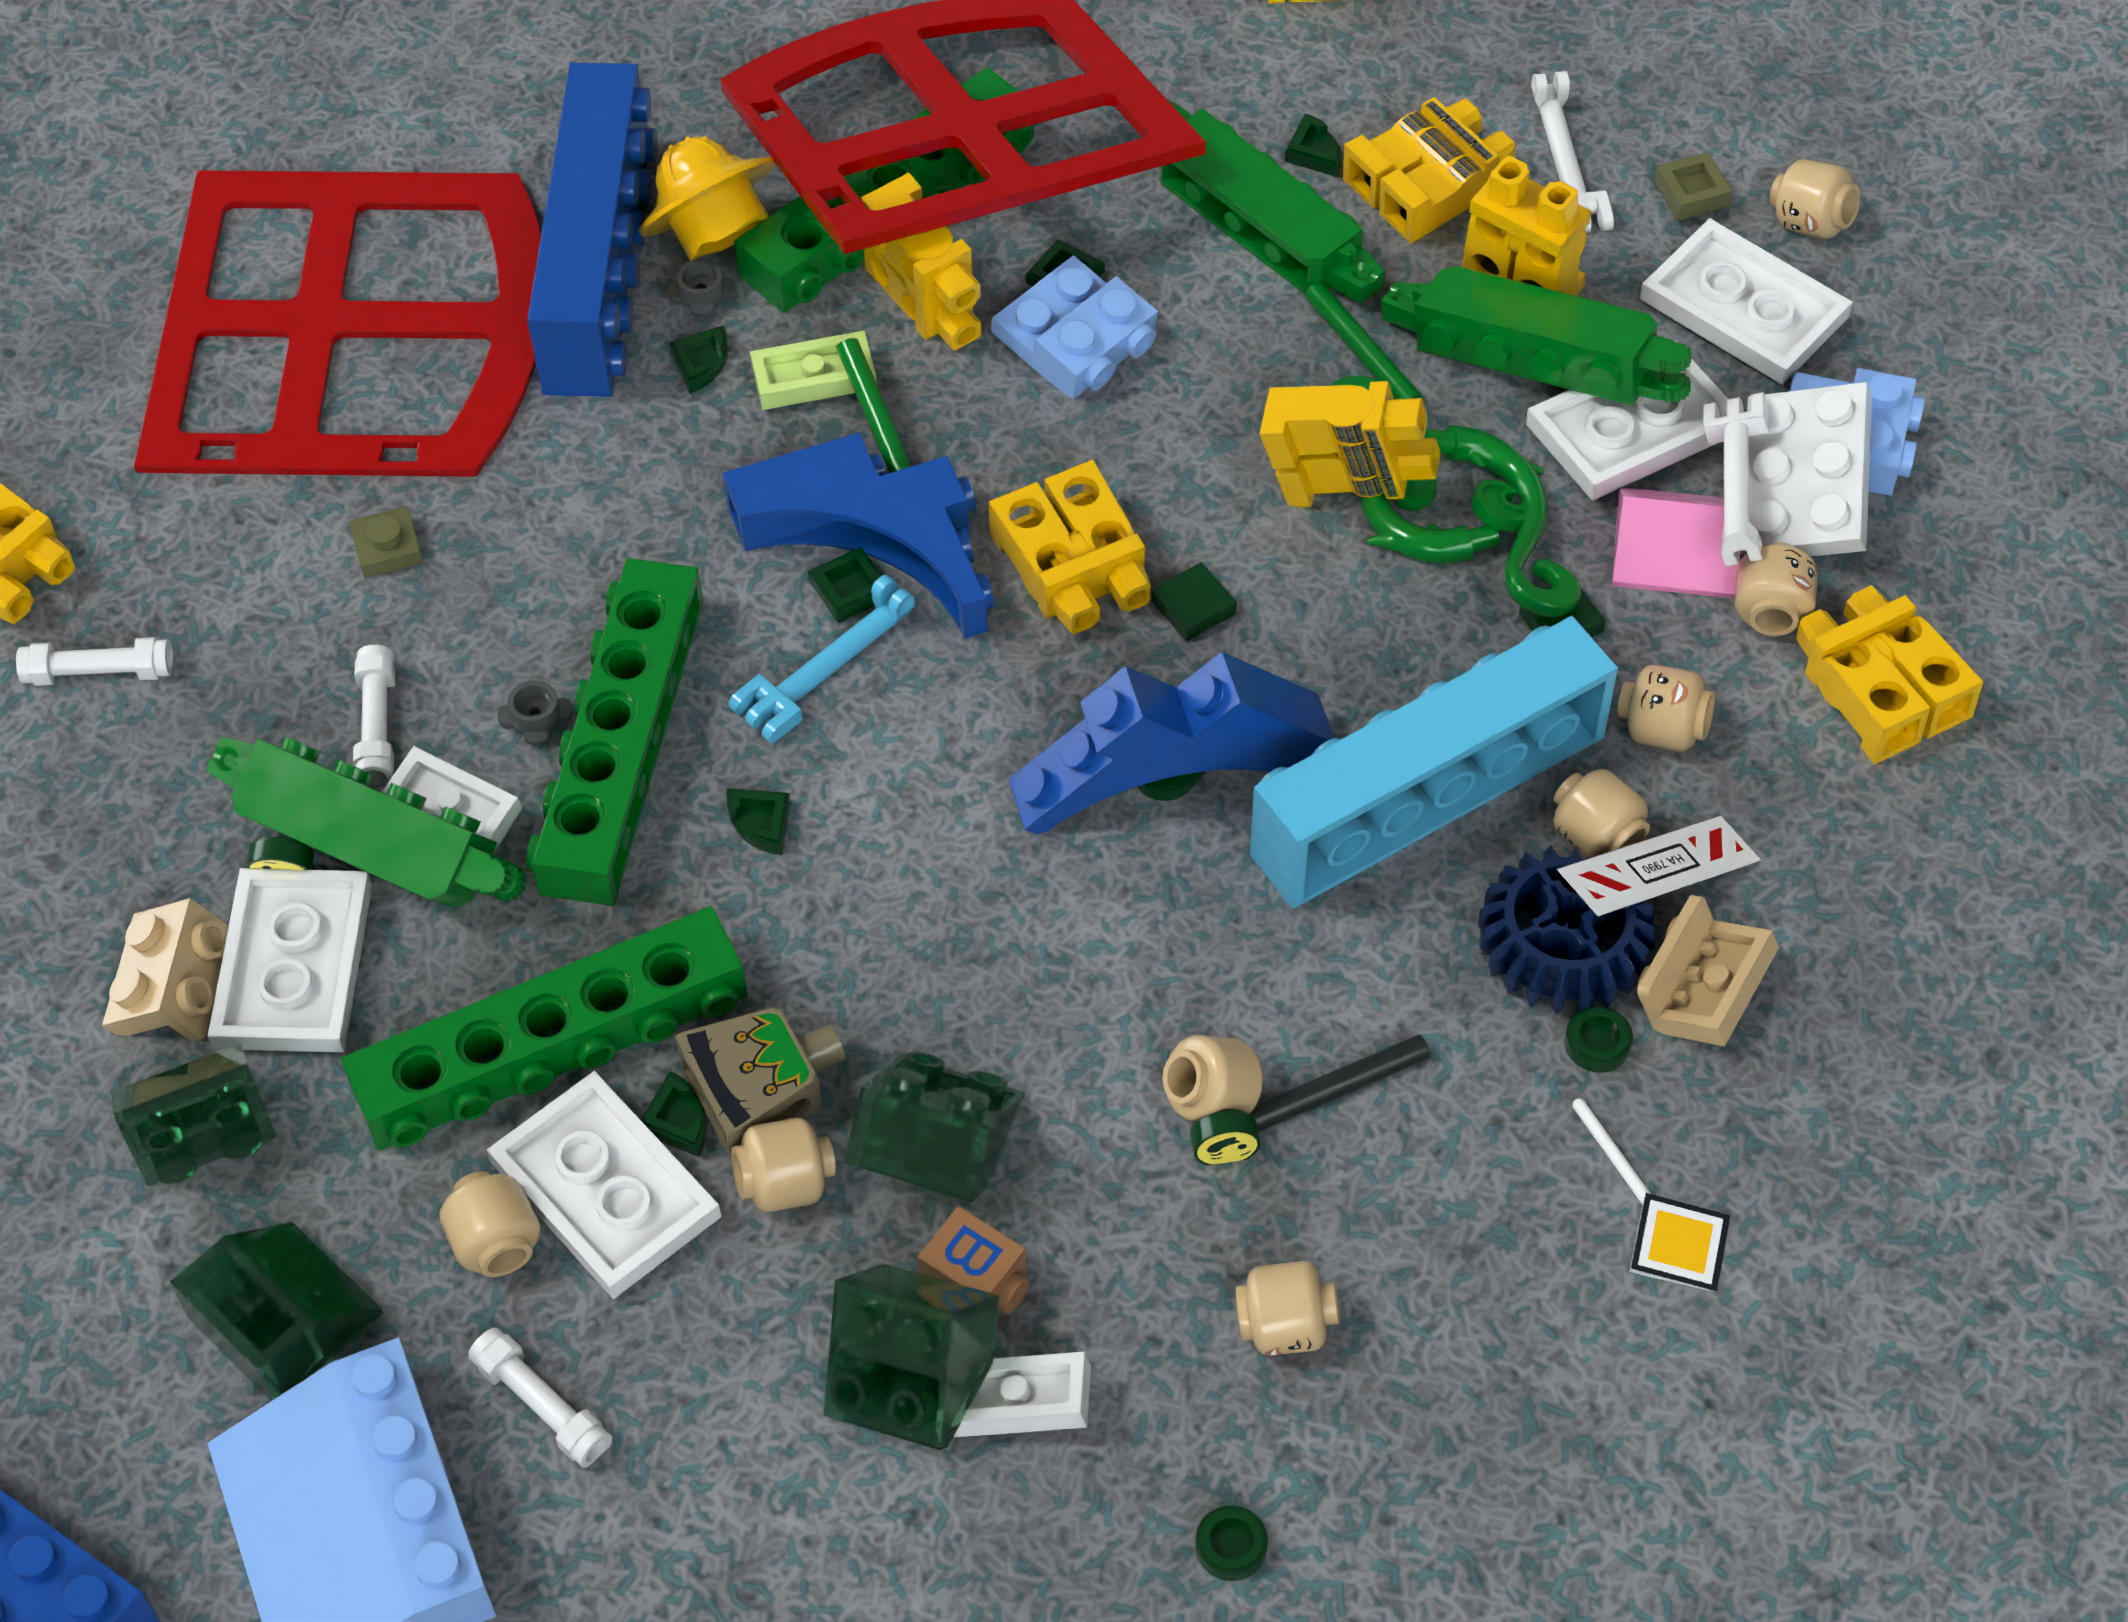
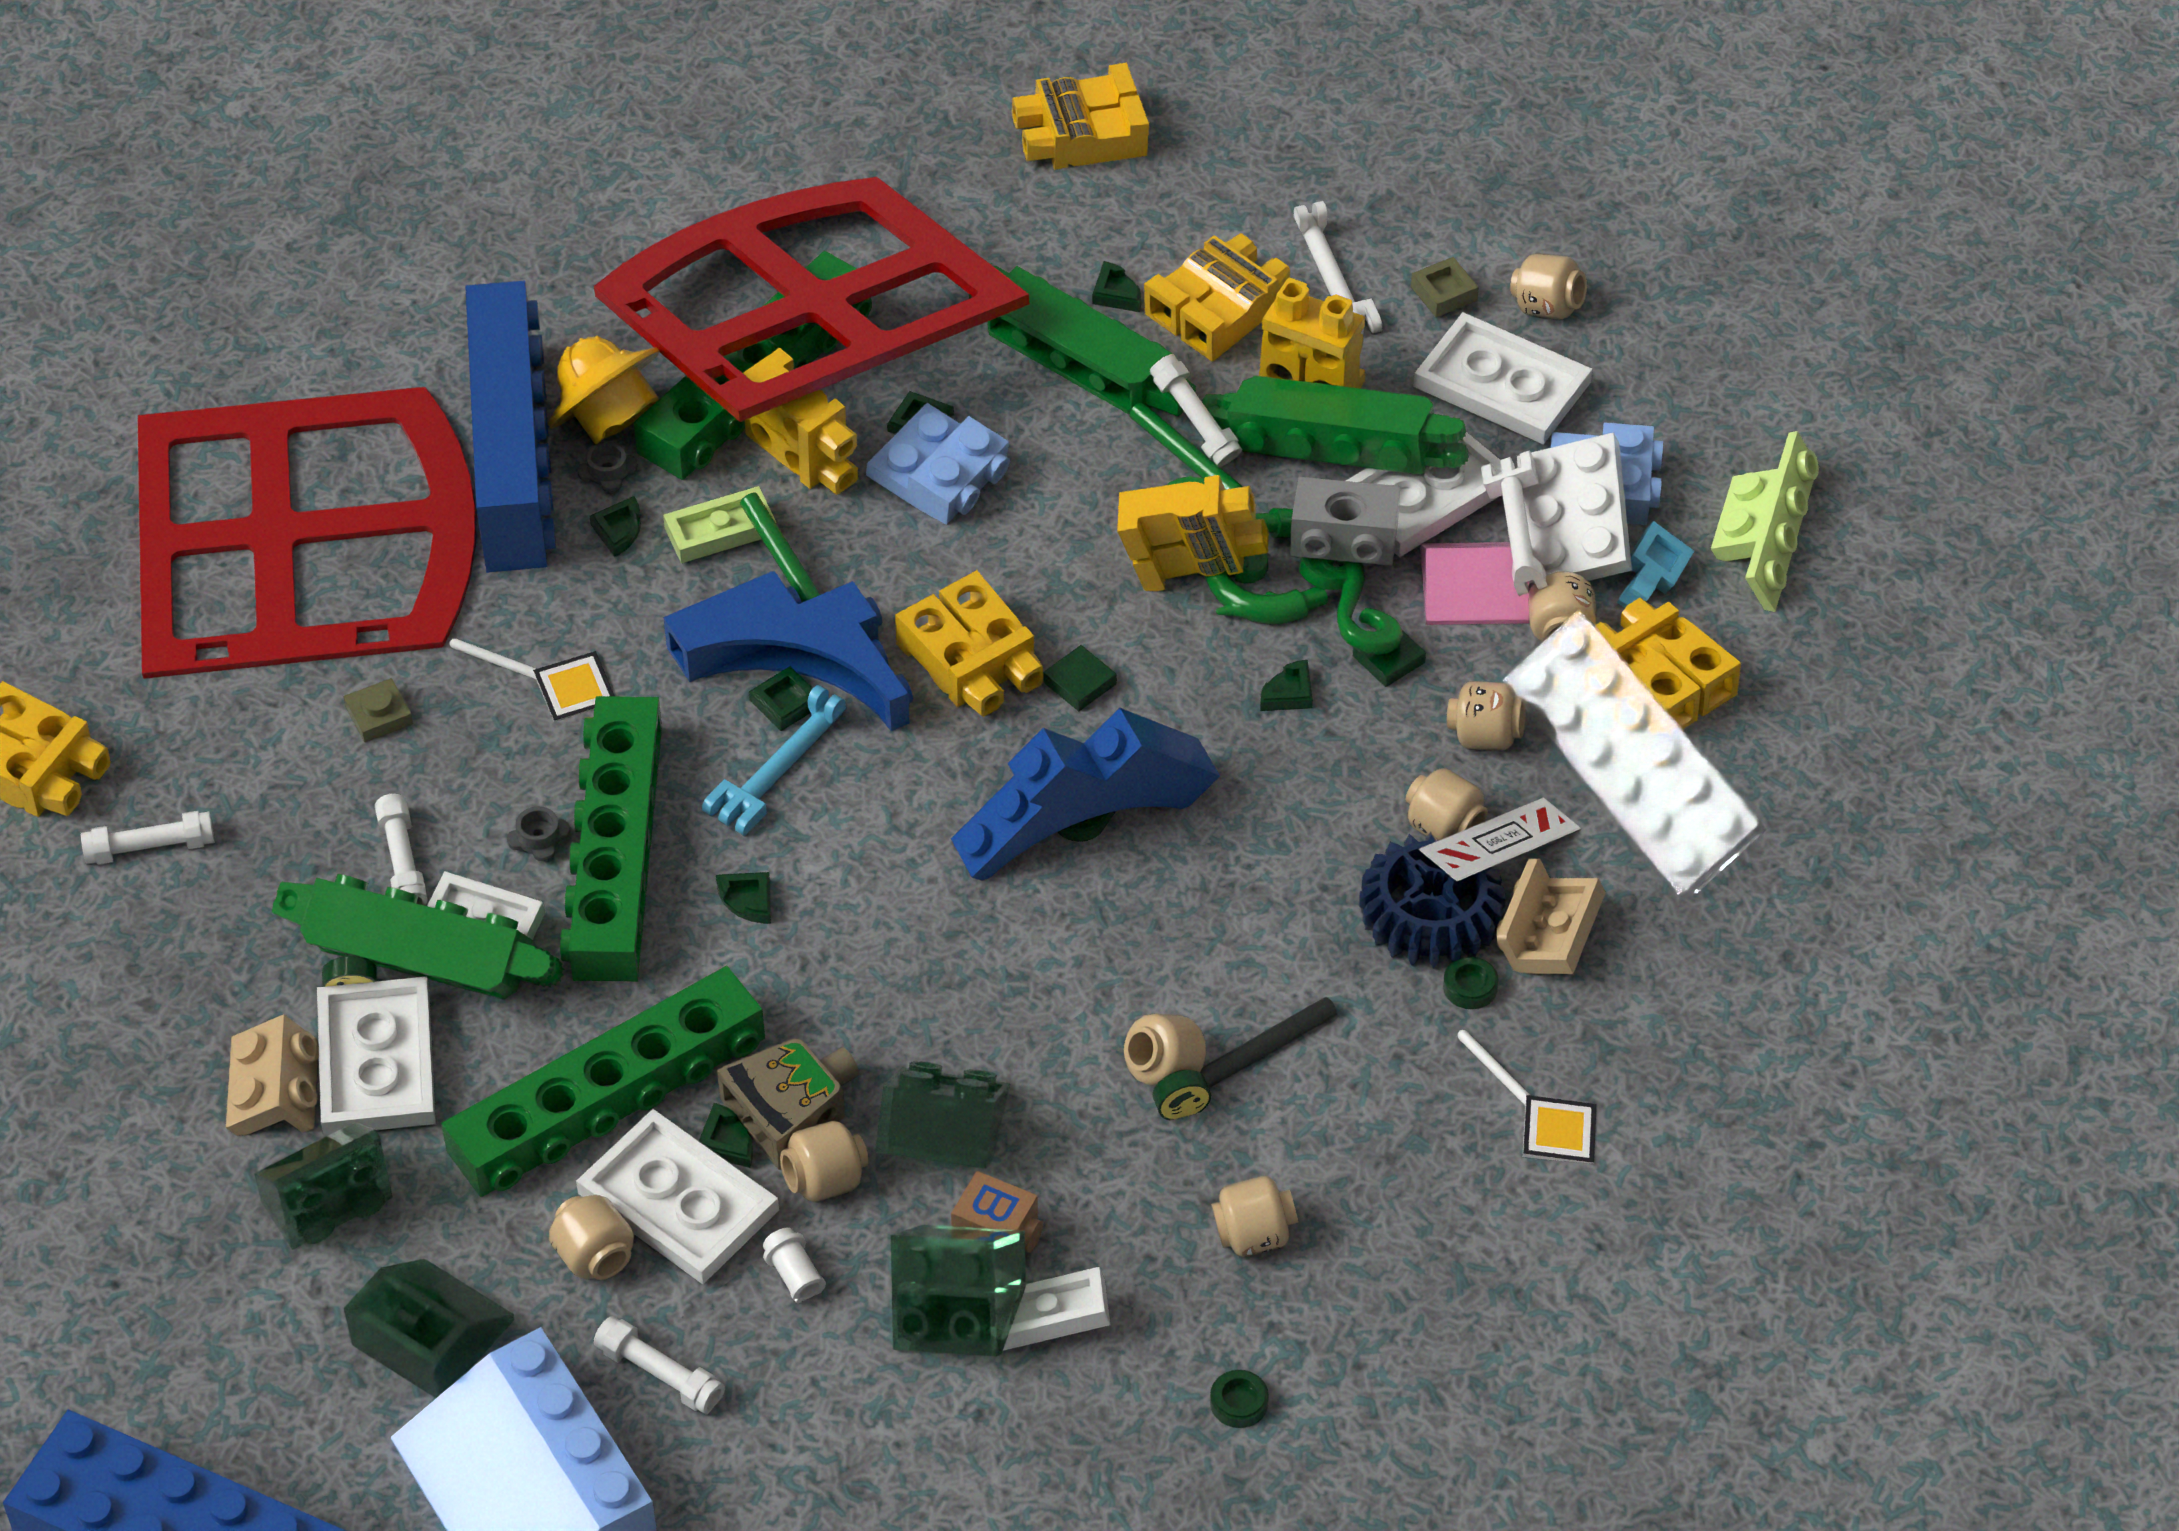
camera: 10 degrees left, 5 degrees down
medium azure brick [1250,616,1618,909] -> none
none -> piece [450,639,615,721]
none -> white pin [763,1228,826,1303]
none -> white bar [1149,354,1242,467]
none -> dark green tile [1260,660,1313,711]
none -> light grey brick [1290,477,1400,566]
none -> clear plate [1503,609,1767,900]
none -> medium azure plate [1617,521,1694,608]
none -> yellowish green bracket [1711,431,1819,612]

